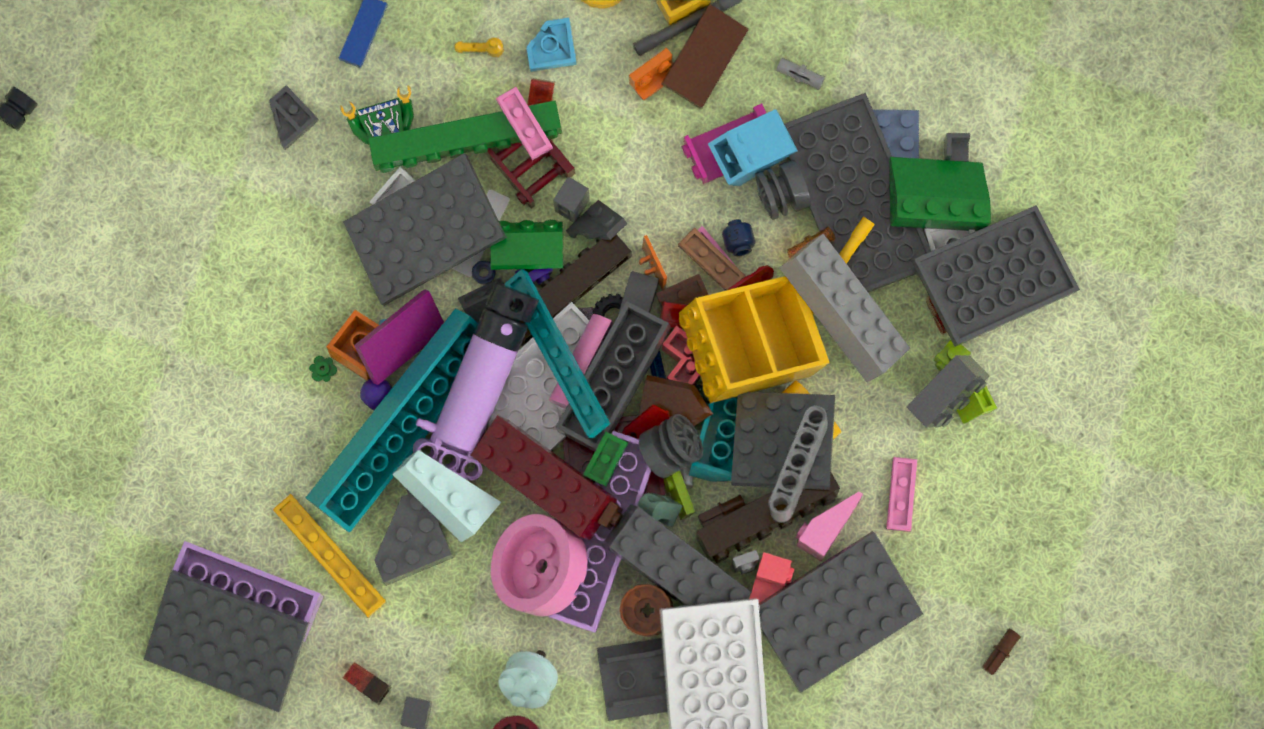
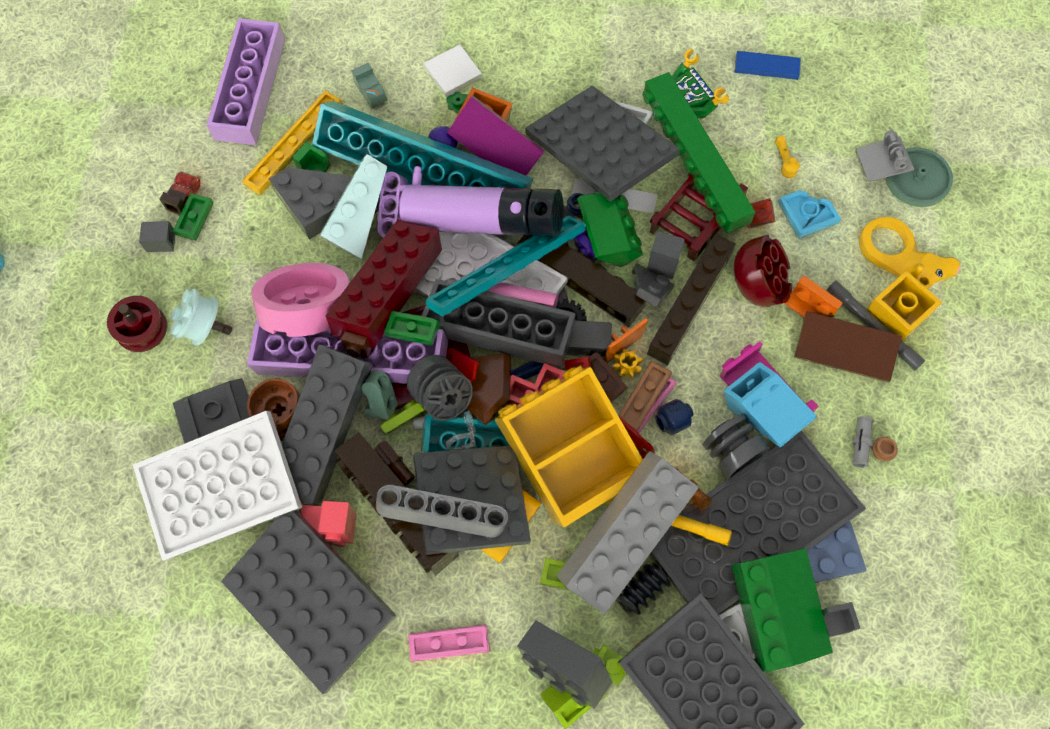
camera: 75 degrees right, 10 degrees down
dark grey plate [144,570,309,712] -> none
dark grey wing [269,85,319,150] -> none
bright pink tile [496,87,553,160] -> none
light grey plate [732,550,759,575] -> none
bright pink slope [796,492,863,561] -> none
none -> green plate [173,193,213,241]
none -> green panel [292,142,331,172]
none -> sand green leg [351,63,387,108]
none -> white tile [424,44,482,97]
none -> clear piece [445,411,476,451]
none -> lime plate [540,558,566,590]
none -> yellow gear [613,349,643,380]
none -> black piece [616,562,672,617]
none -> dark brown brick [647,233,736,365]
none -> dark red cylinder [734,234,792,307]
none -> medium nougat plate [872,437,898,462]

